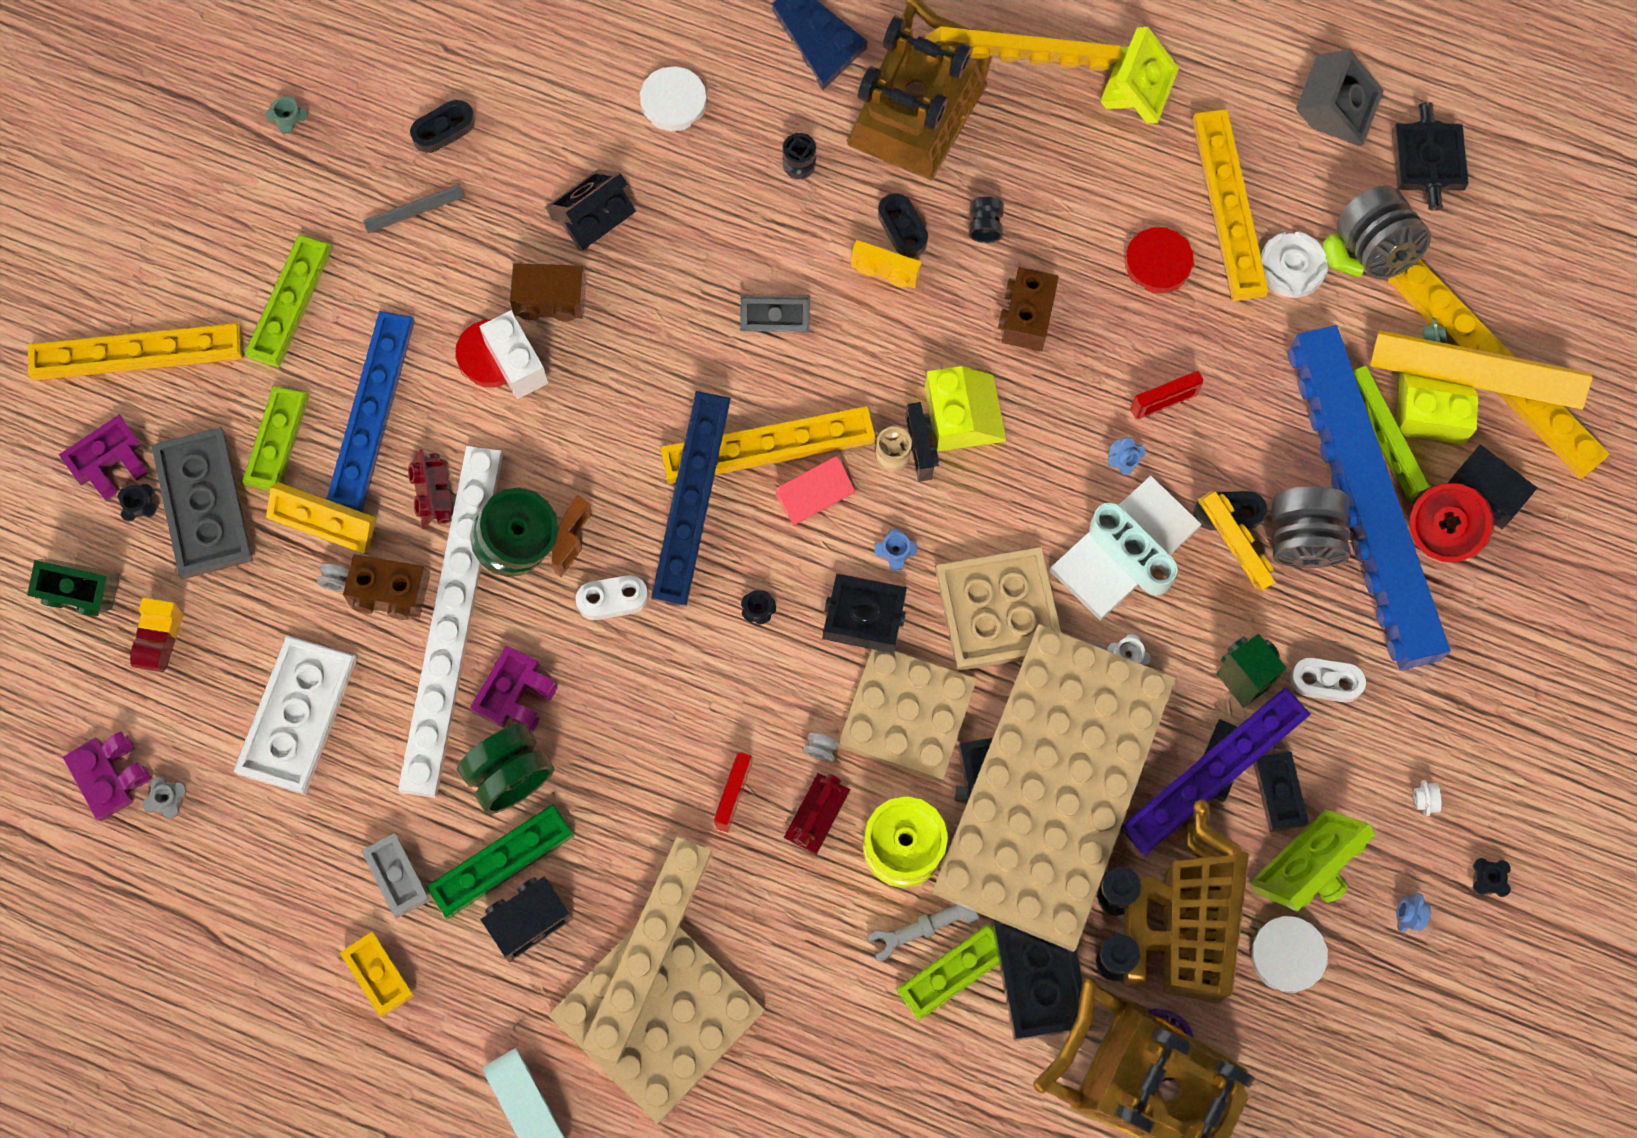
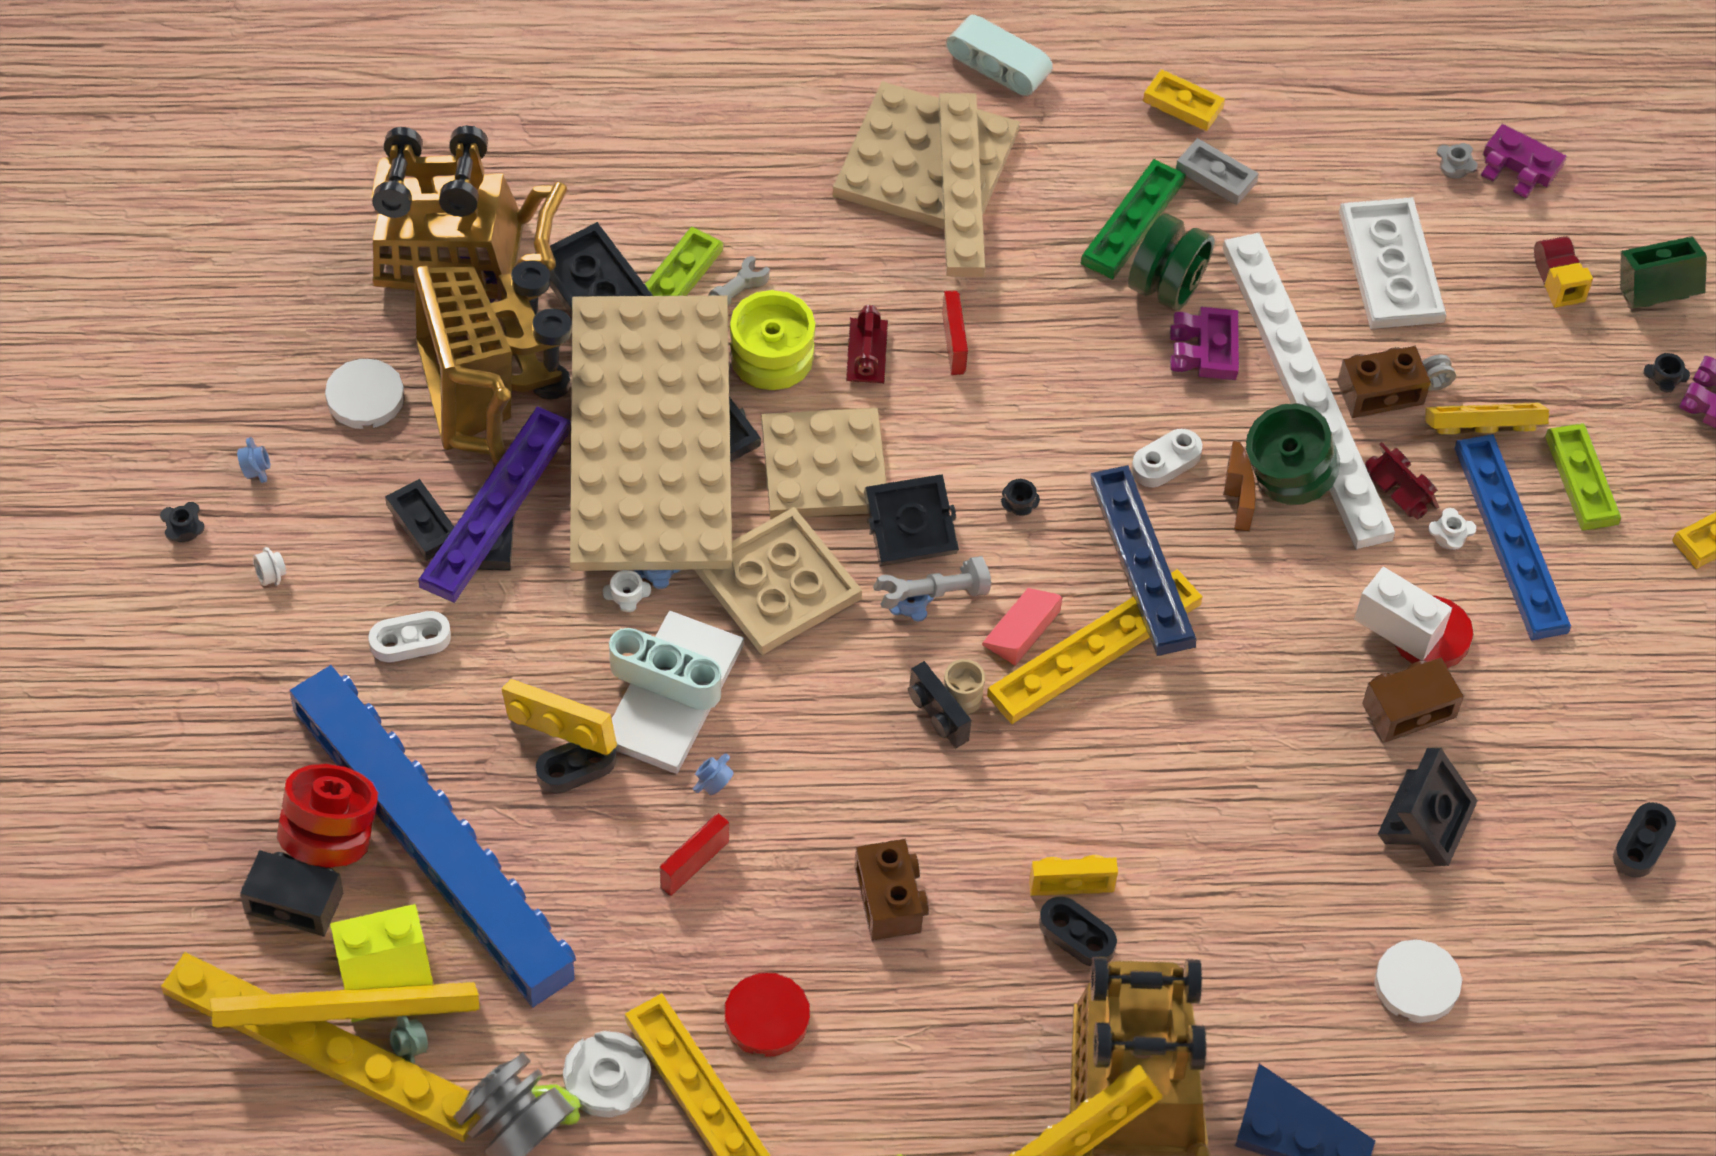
camera: 155 degrees right, 15 degrees down
dark grey plate [151,427,253,580] -> none
lime tile [244,234,333,369] -> none
dark grey bar [363,185,464,233] -> none
black brick [480,876,573,963] -> none
dark grey slope [740,294,810,332] -> none
black wheel [783,133,816,179] -> none
light grey bush [803,733,840,763] -> none
neon yellow slope [925,366,1006,452] -> none
black wheel [968,197,1004,243] -> none
dark green brick [1217,633,1287,708] -> none
lime plate [1249,809,1376,911] -> none
flat silver wheel [1272,486,1350,568] -> none
lime tile [1354,365,1430,504] -> none
none -> light grey piece [873,556,991,609]
none -> white plate [1429,508,1476,550]

